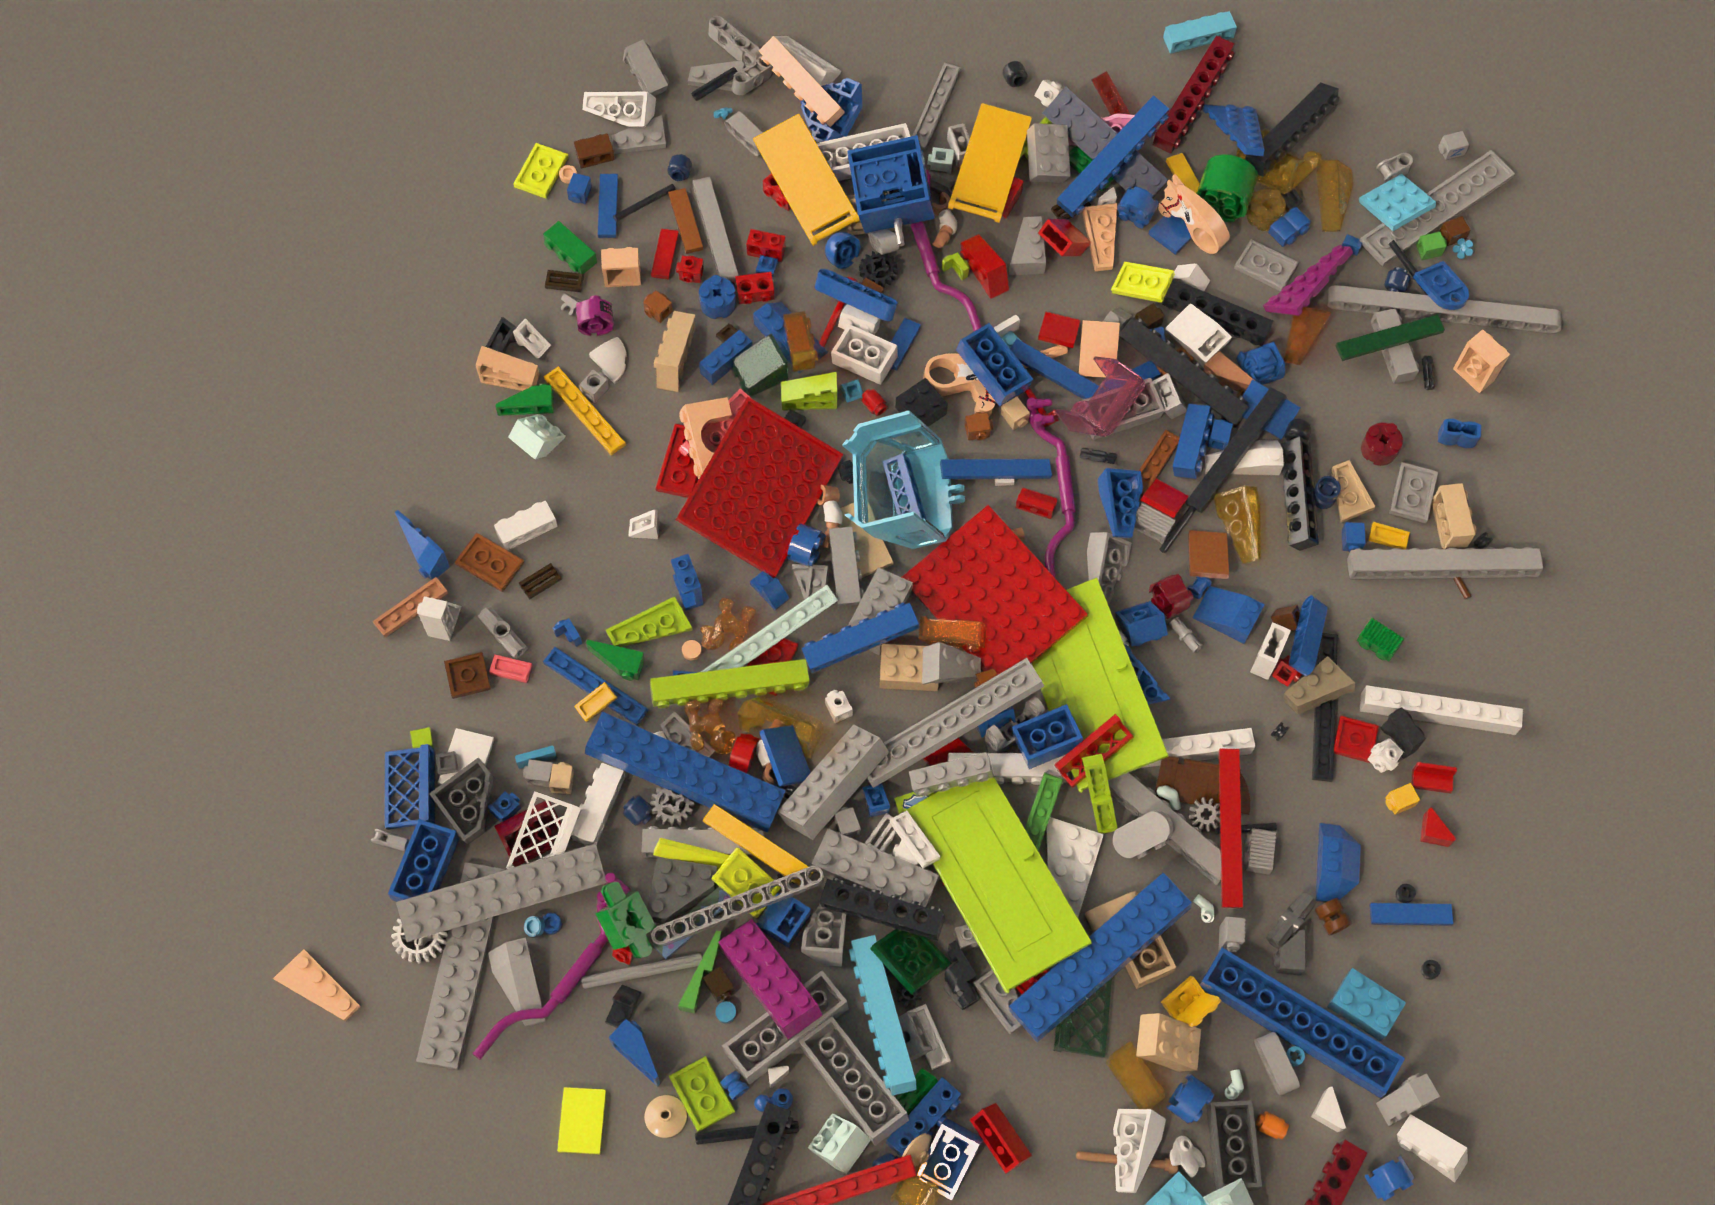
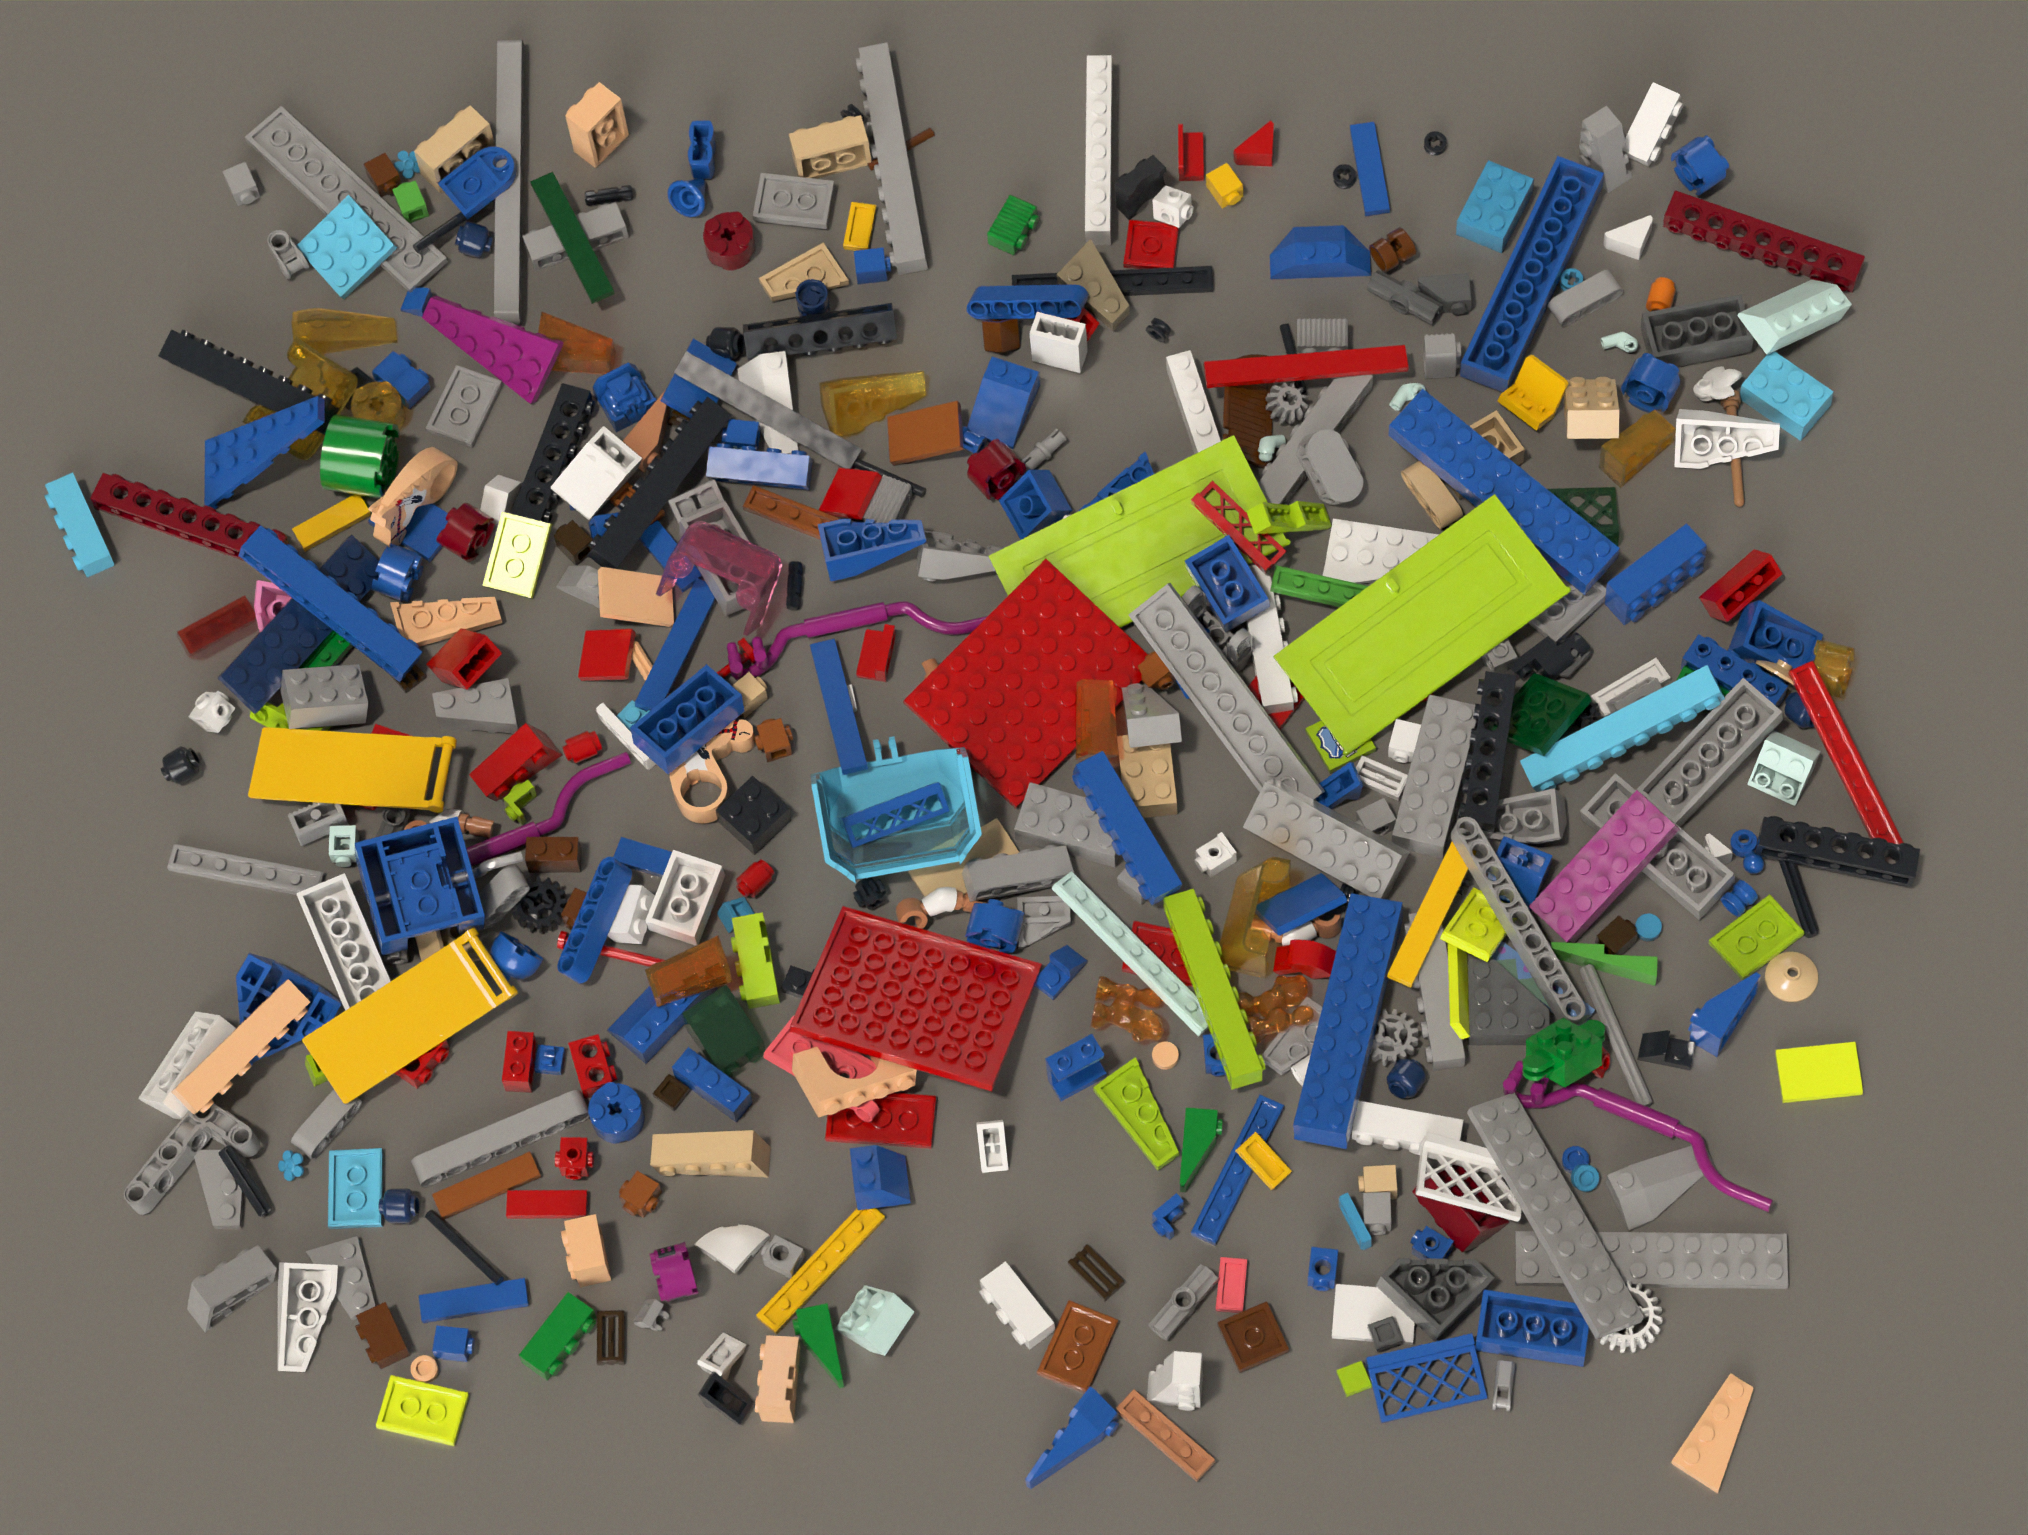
camera: 90 degrees left, 0 degrees up
white tile [890,811,940,868] -> none
light grey brick [909,752,994,796] -> none
white slope [1098,187,1117,205] -> none
none -> medium azure tile [328,1148,383,1229]
none -> tan brick [414,106,496,194]
none -> dark red brick [436,503,495,562]
none -> reddish brown brick [525,837,582,873]
none -> red brick [562,731,602,764]
none -> blue hat [667,179,706,217]
none -> blue slope [850,1145,911,1210]
none -> blue brick [1308,1247,1338,1291]
none -> blue brick [1605,523,1707,626]

